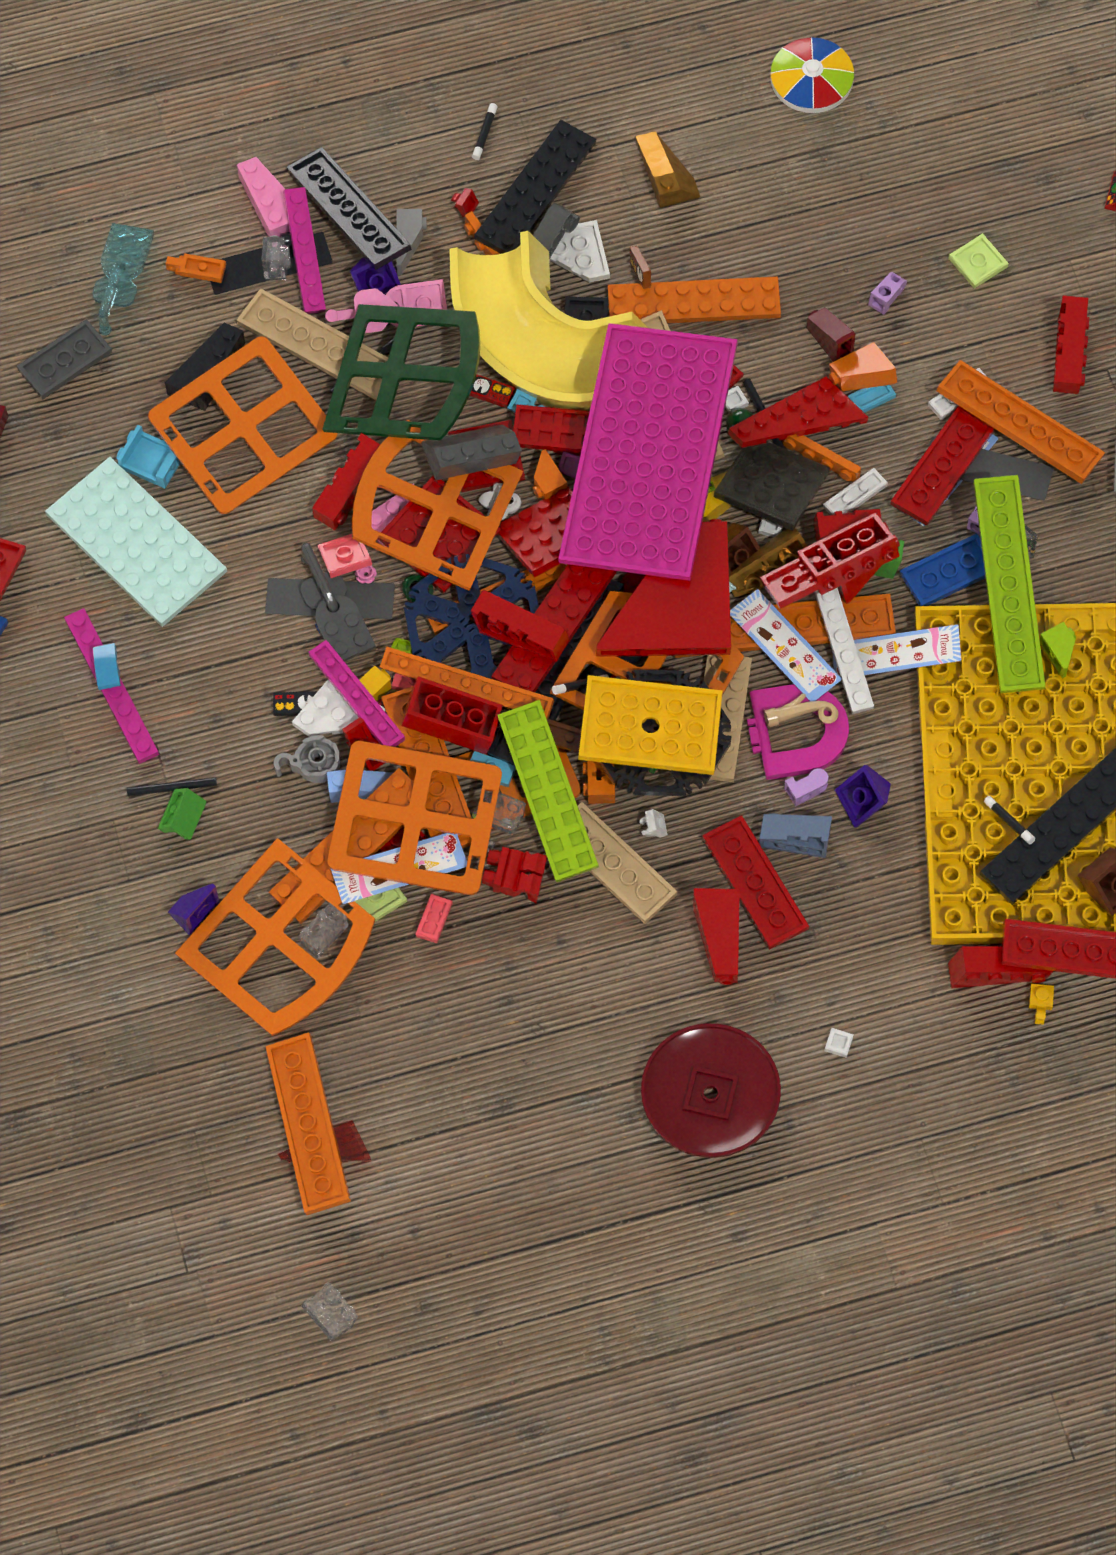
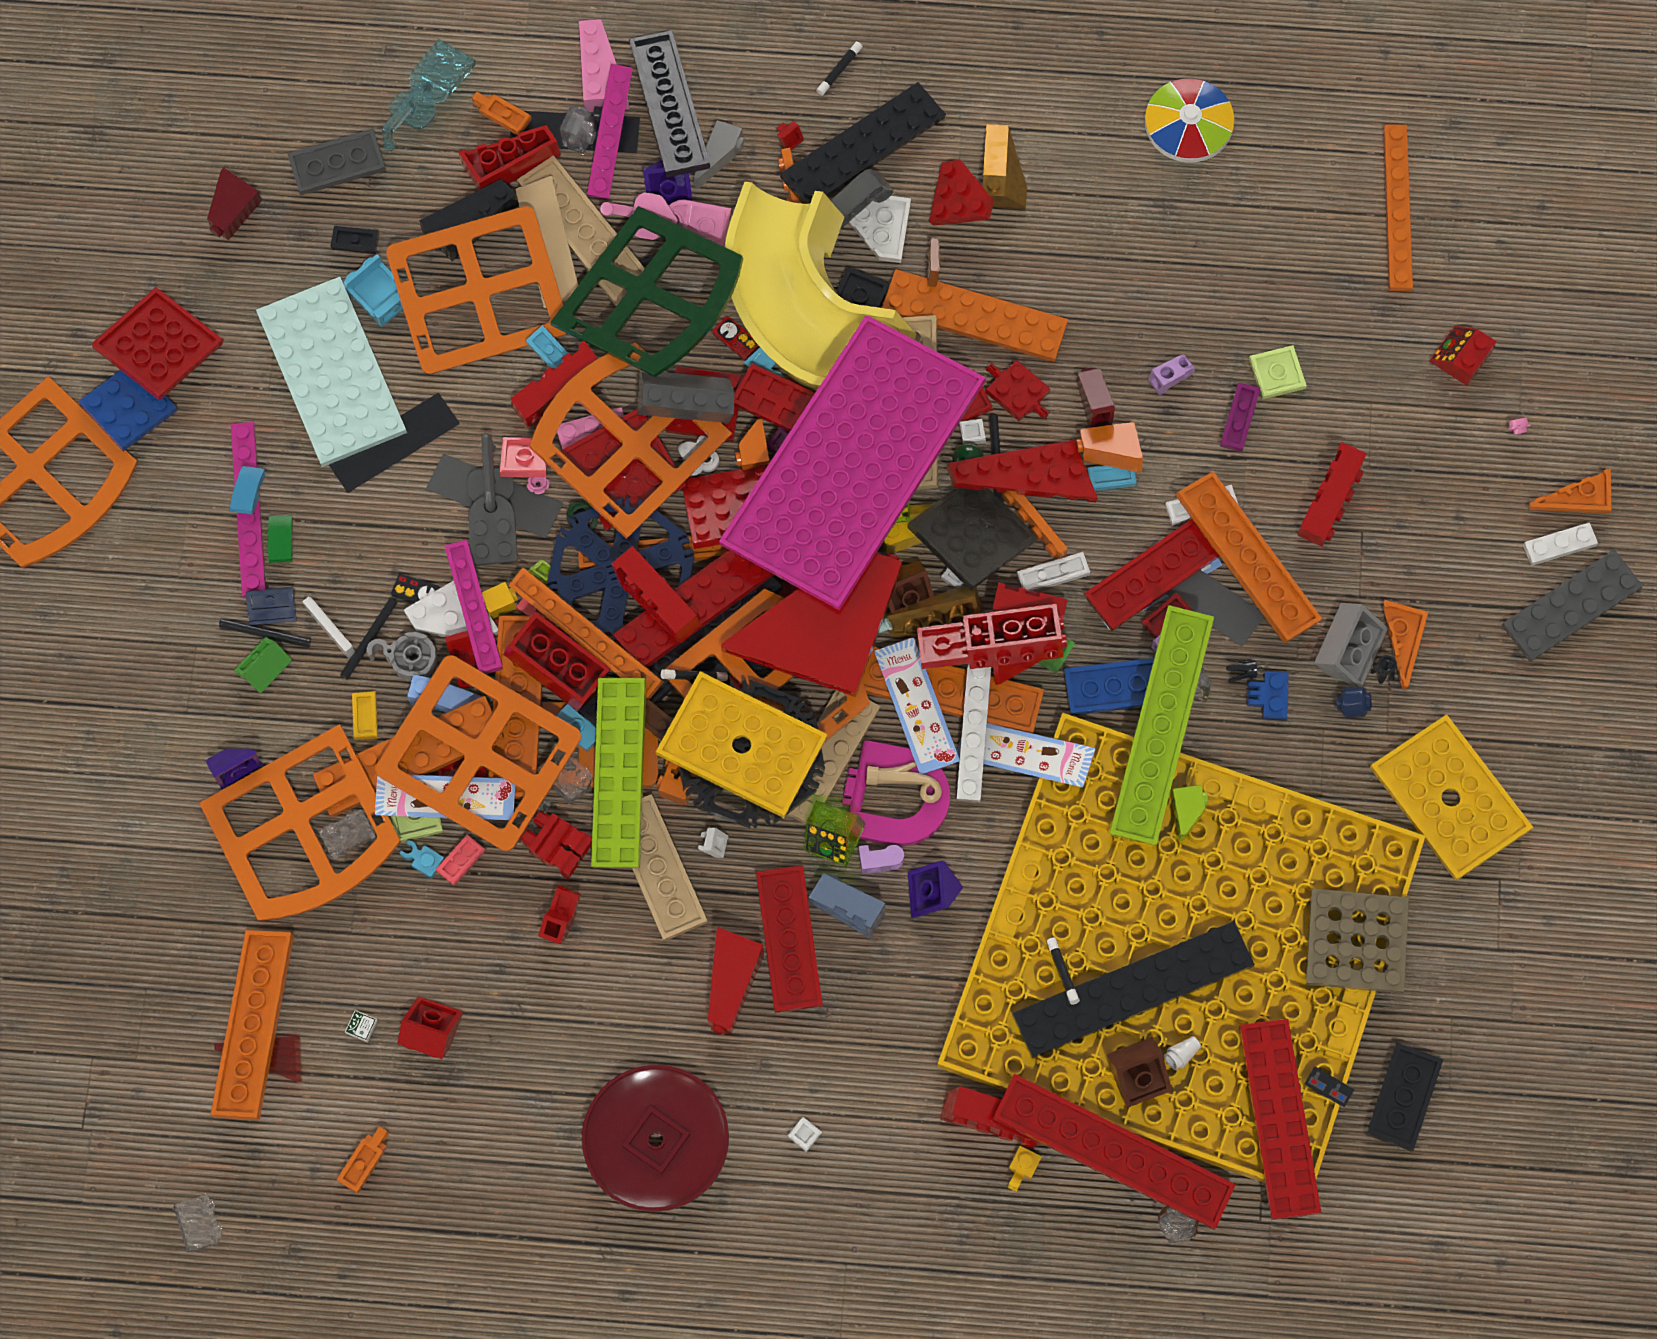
camera: 20 degrees right, 5 degrees up
none -> dark blue plate [246,587,297,625]
none -> green slope [268,515,293,563]
none -> white tile [302,597,355,659]
none -> black sticker [329,393,460,493]
none -> black plate [330,226,379,254]
none -> orange hinge [337,1126,389,1194]
none -> black bar [340,598,397,680]
none -> tile [345,1010,378,1043]
none -> yellow tile [352,691,378,740]
none -> red slope [397,996,463,1059]
none -> medium azure plate [400,840,445,879]
none -> red wedge [458,125,561,190]
none -> tan sticker [515,176,578,308]
none -> medium azure plate [526,325,568,368]
none -> red brick [538,885,581,944]
none -> clear neon green slope [804,800,866,867]
none -> red plate [929,160,994,226]
none -> red plate [986,360,1050,422]
none -> red tile [1141,592,1192,639]
none -> magenta plate [1220,382,1260,453]
none -> black piece [1226,659,1262,683]
none -> blue hinge [1247,671,1289,720]
none -> orange plate [1383,125,1413,292]

